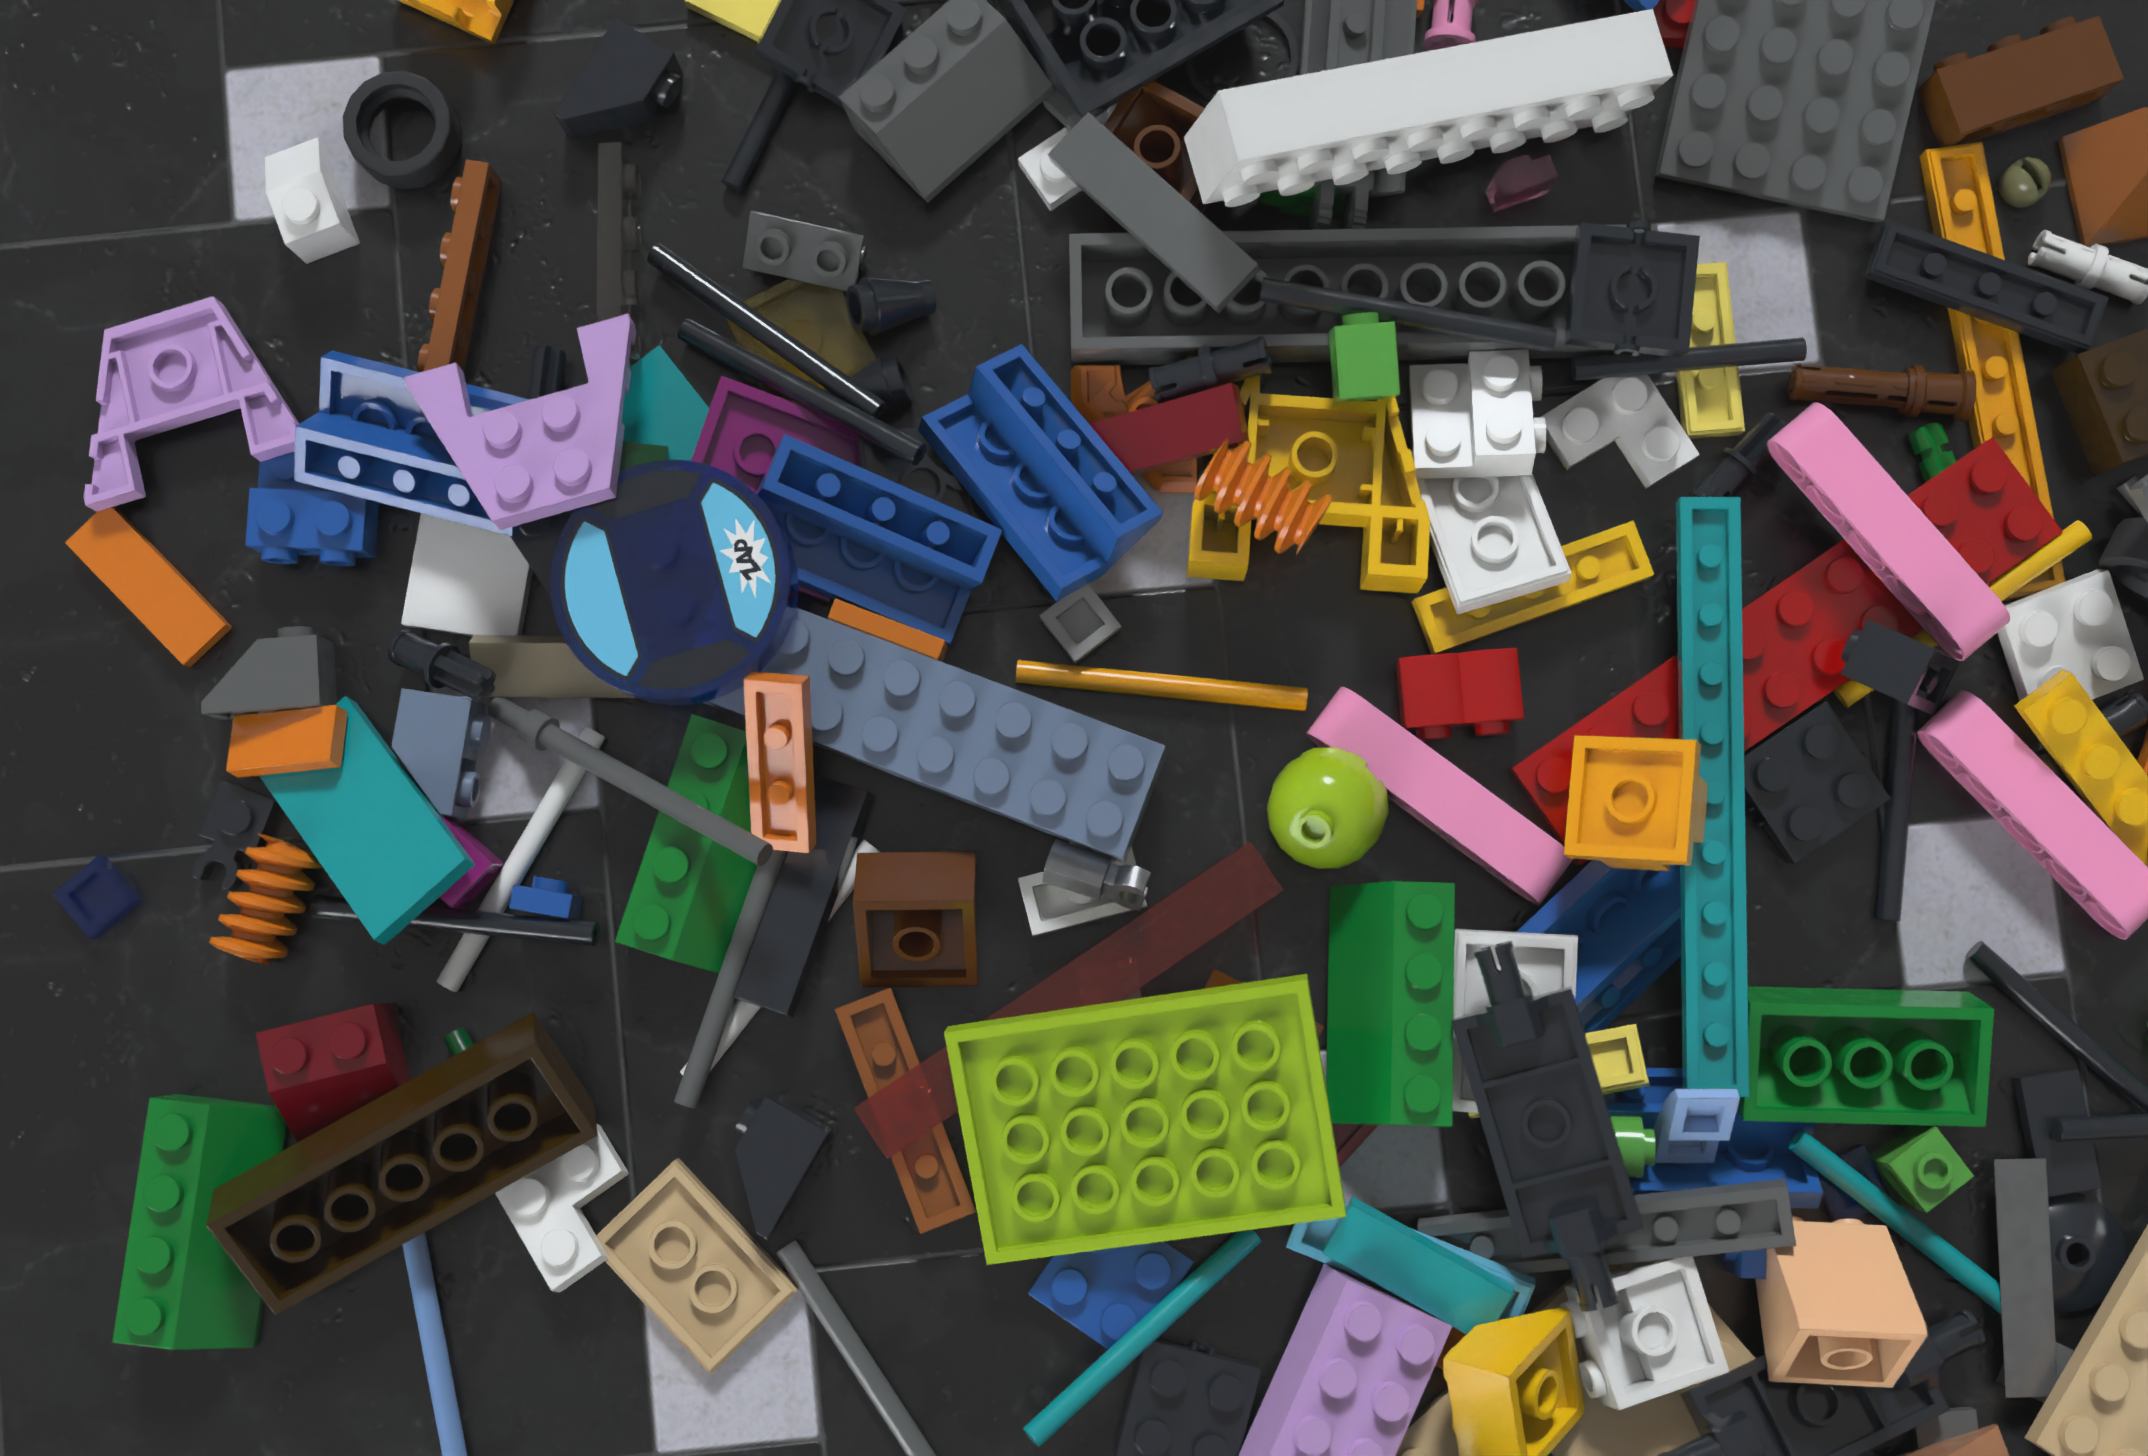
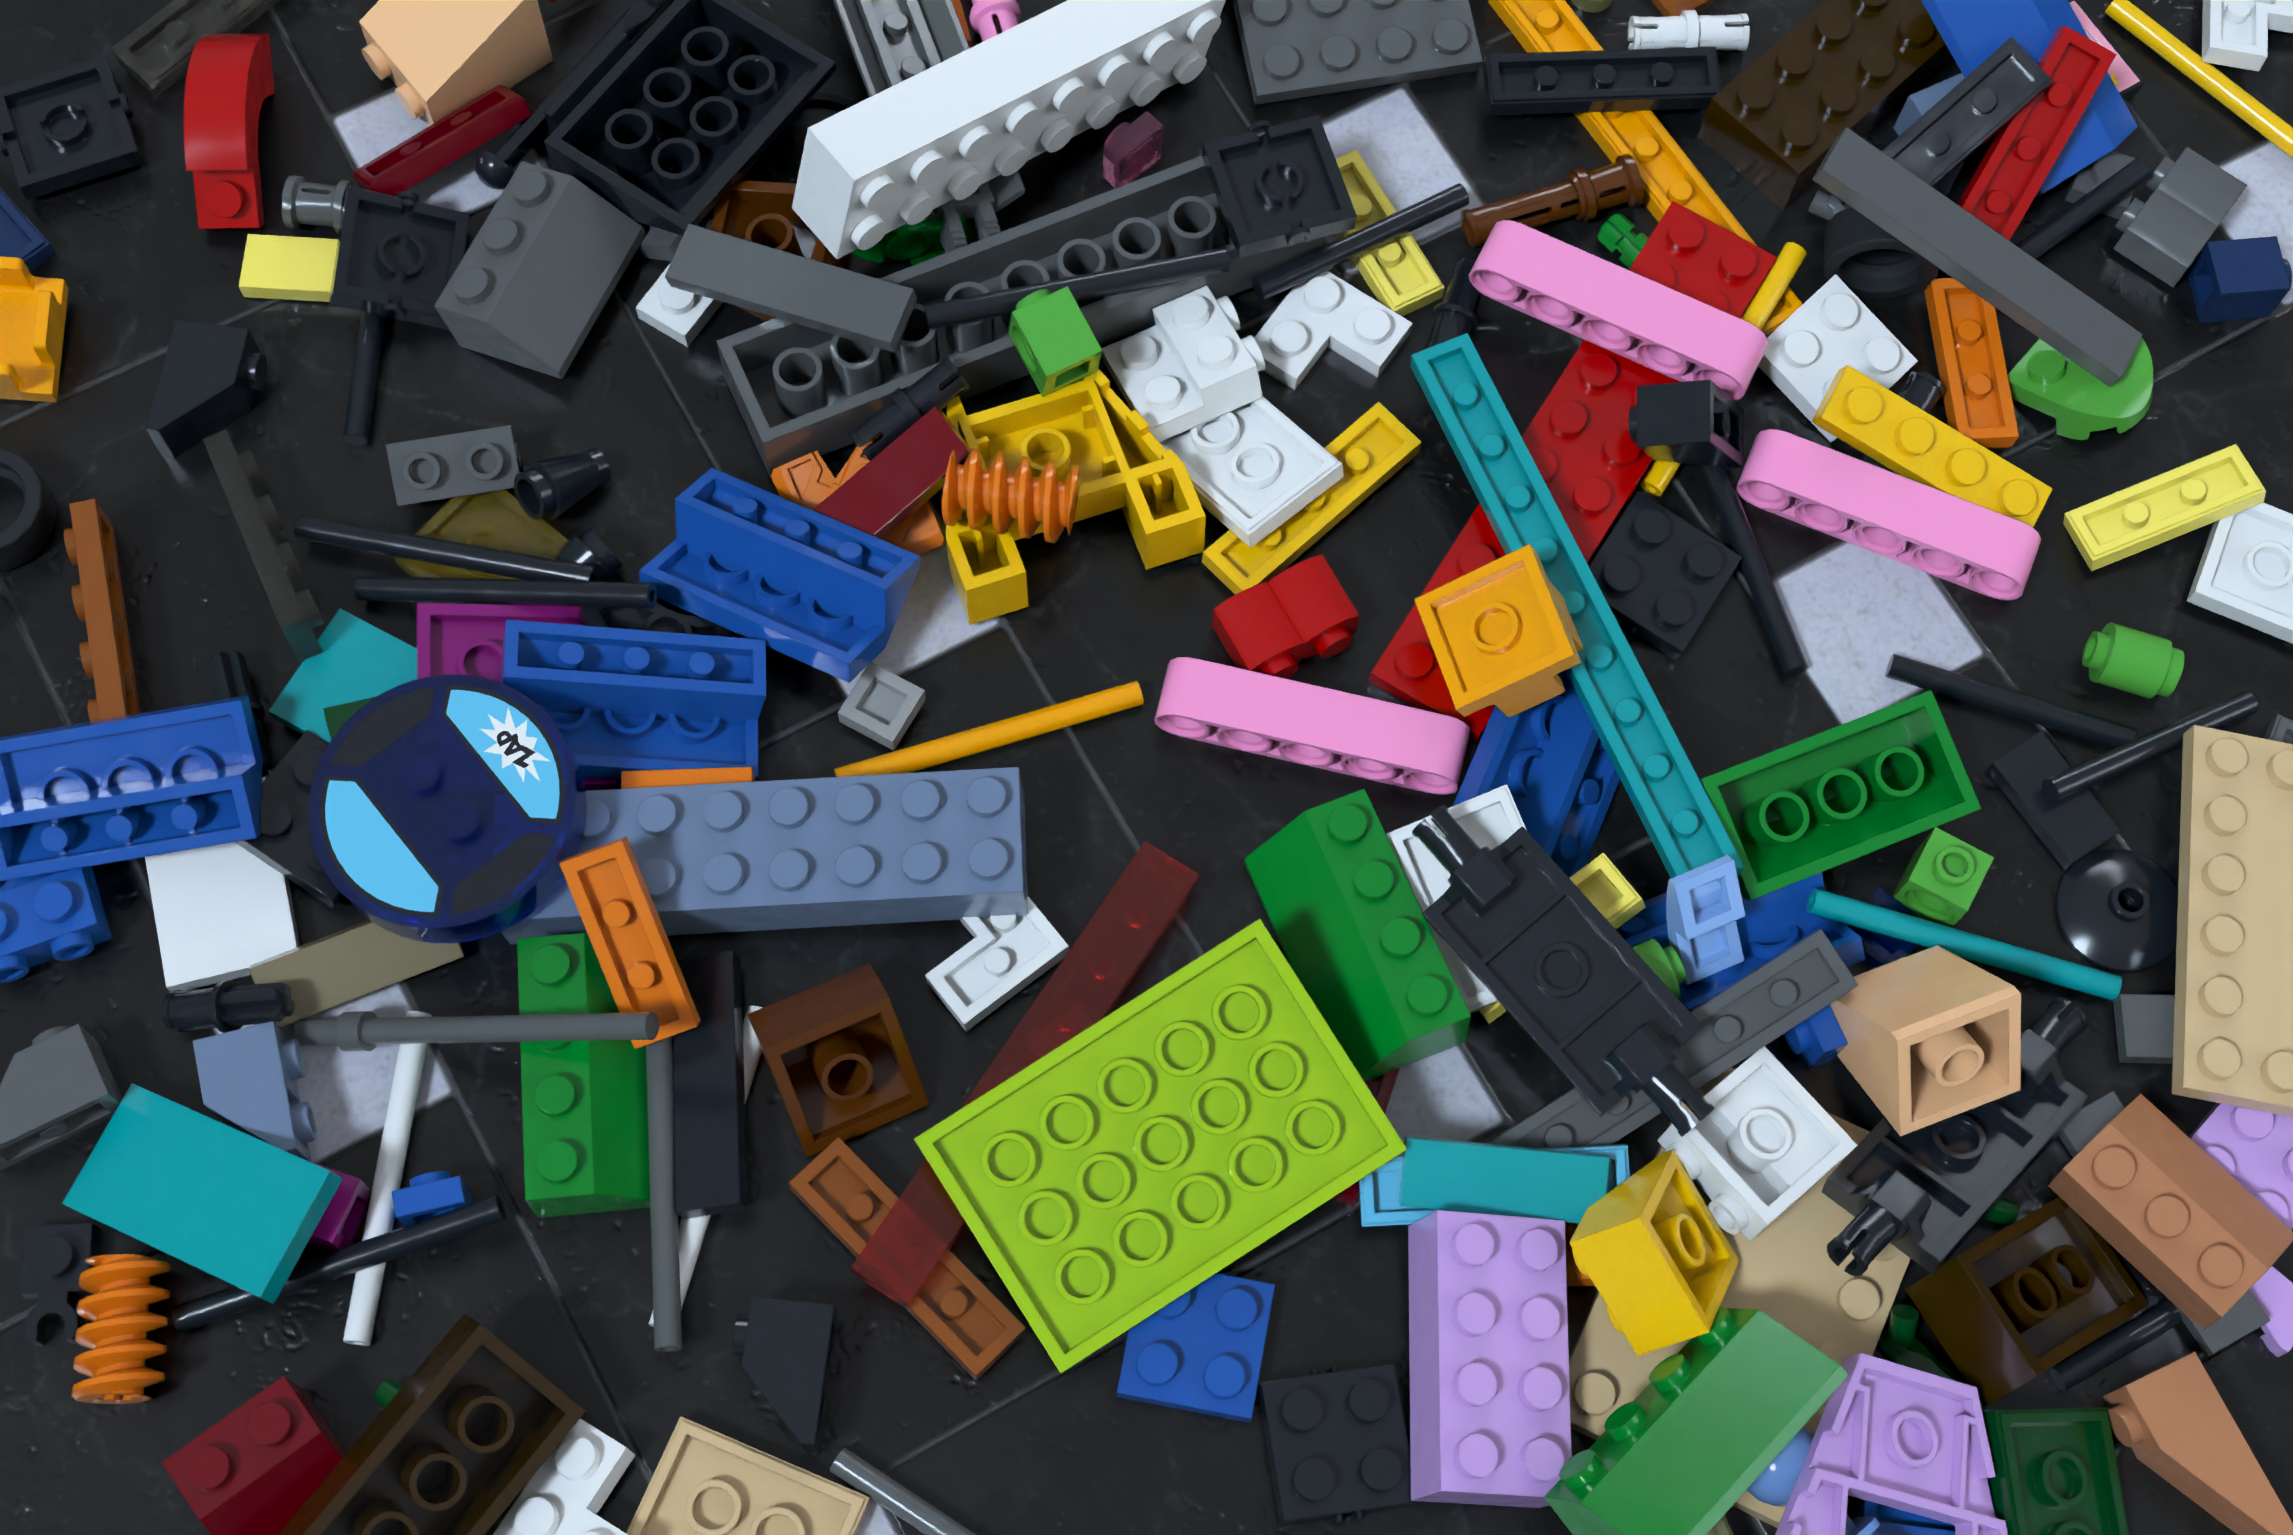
camera: 30 degrees left, 15 degrees down
orange tile [226,705,348,778] -> none
lavender wing [404,314,636,530] -> none
teal piece [1023,1229,1261,1447] -> none
flat silver bar [1043,839,1151,911] -> none
lime cylinder [1267,747,1389,869] -> none
flat silver sticker [1994,1158,2057,1398] -> none

